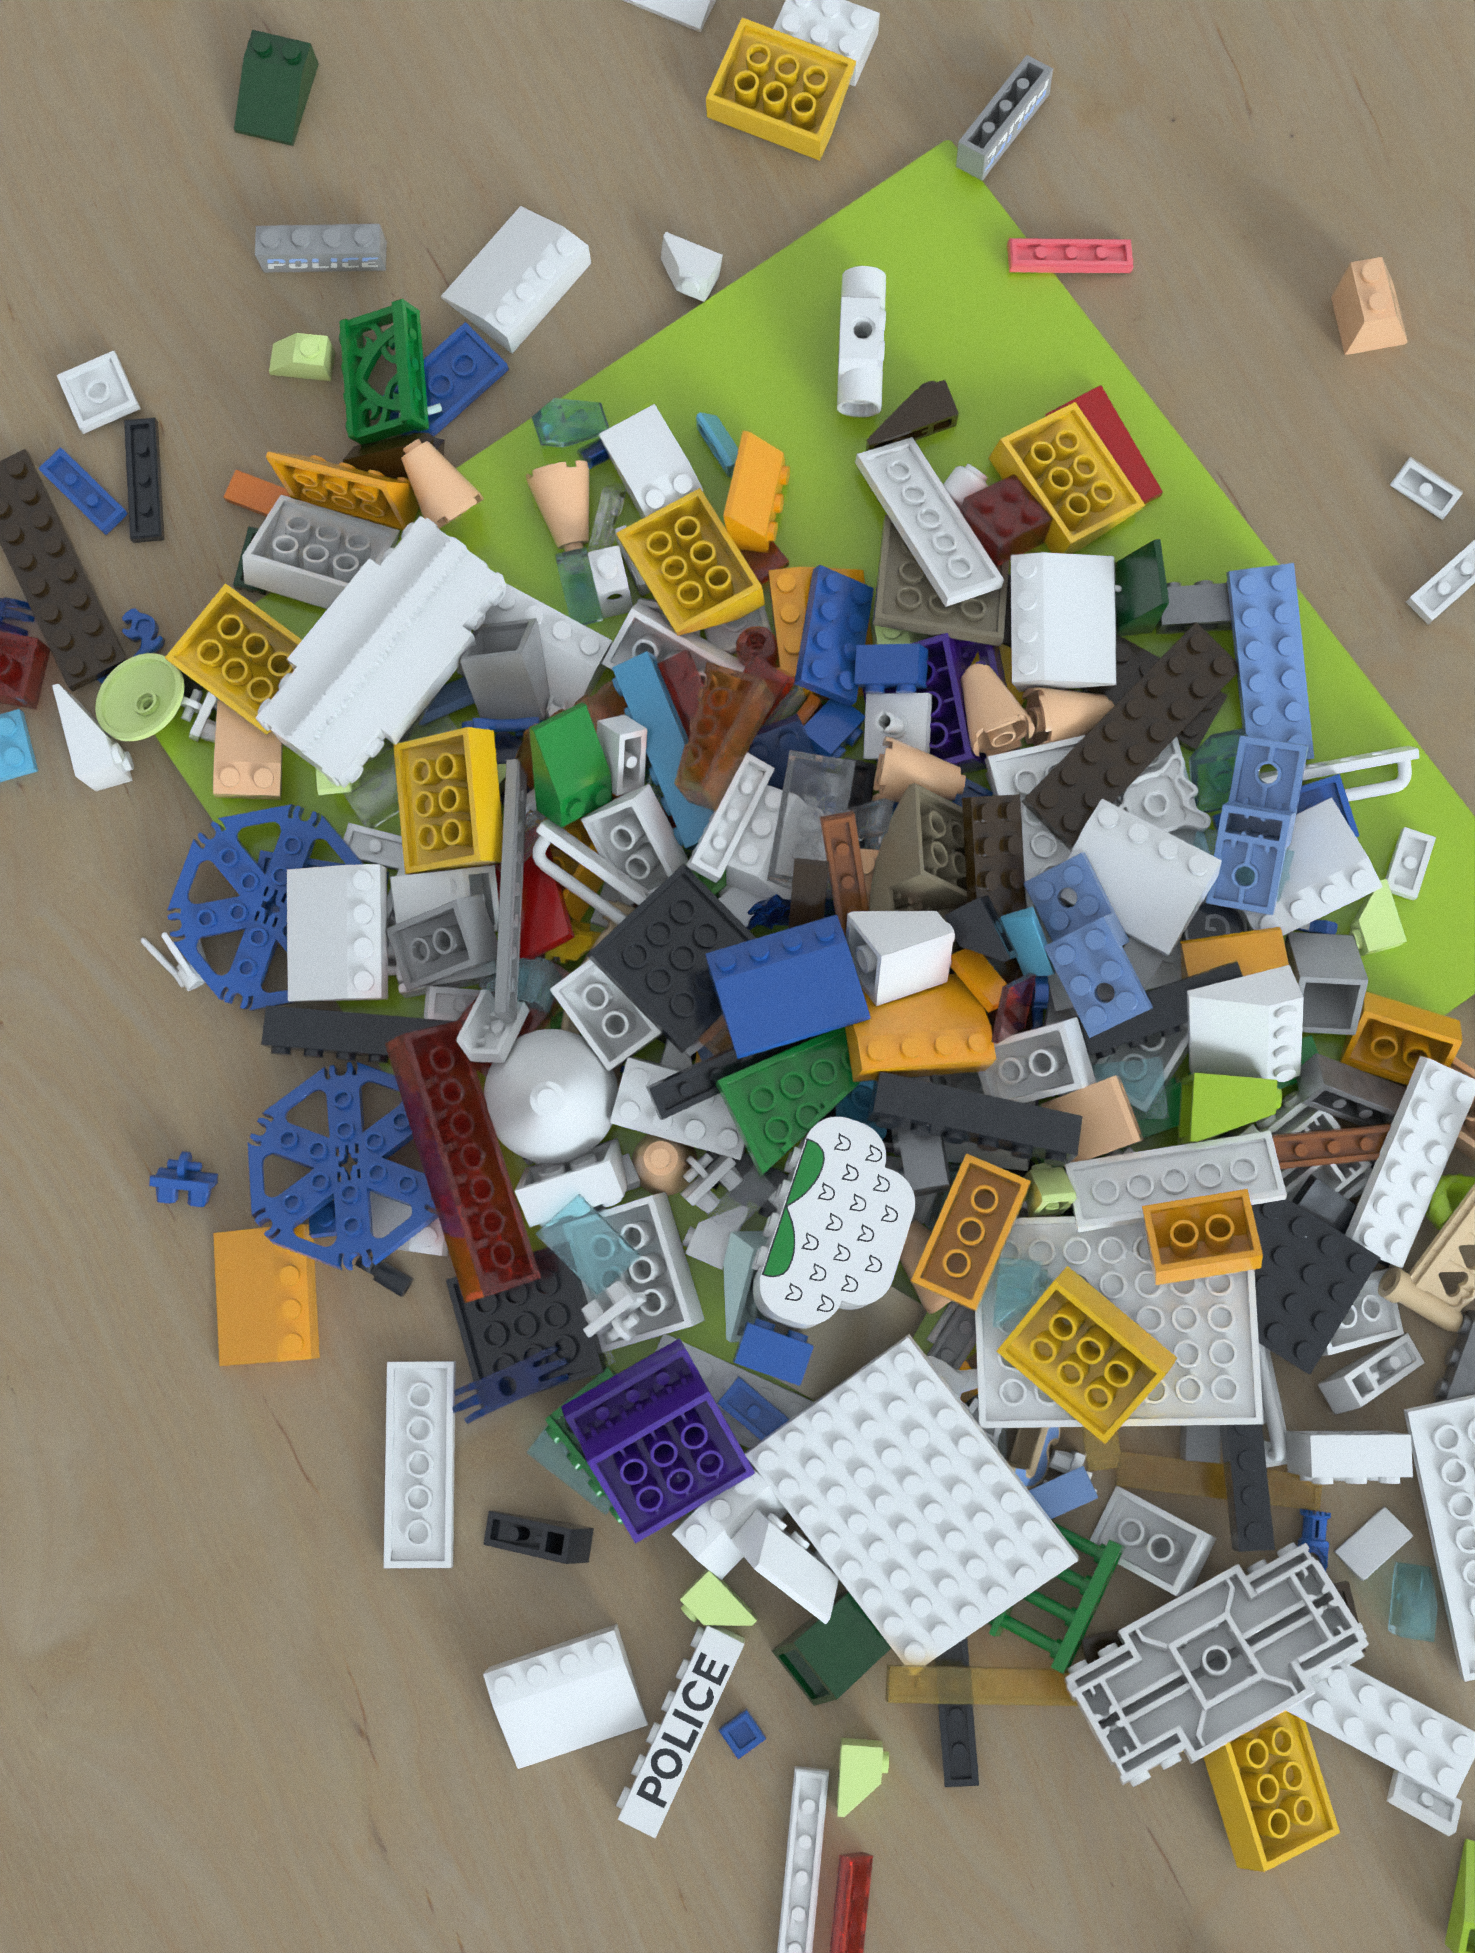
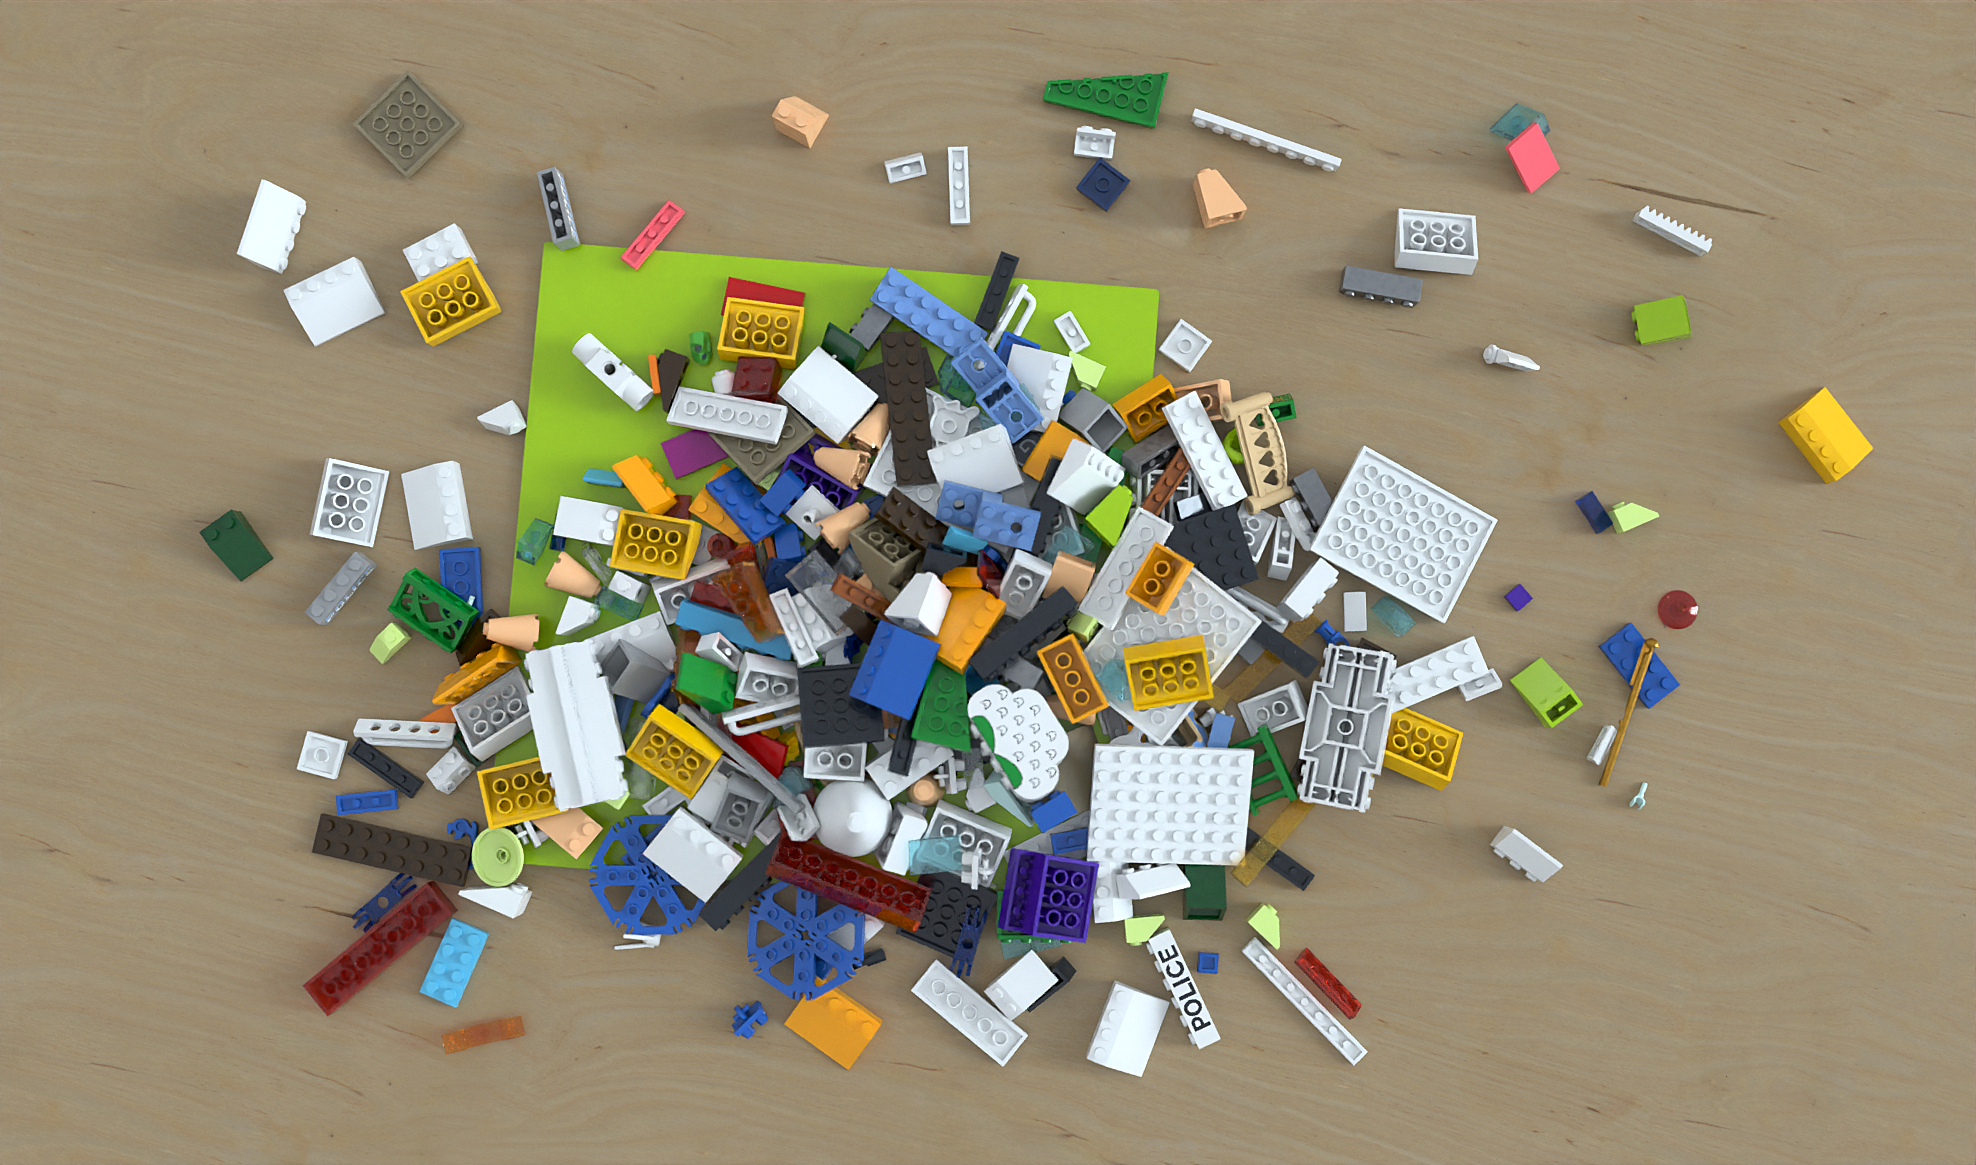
camera: 55 degrees left, 5 degrees up
none -> white slope [309,458,389,547]
none -> white piece [353,719,457,749]
none -> white bracket [426,746,476,795]
none -> white slope [556,596,601,636]
none -> orange tile [648,354,661,397]
none -> magenta tile [661,429,729,480]
none -> bright green rock [689,331,712,365]
none -> black plate [974,251,1020,331]
none -> white slope [984,950,1058,1021]
none -> white hinge [1280,497,1317,551]

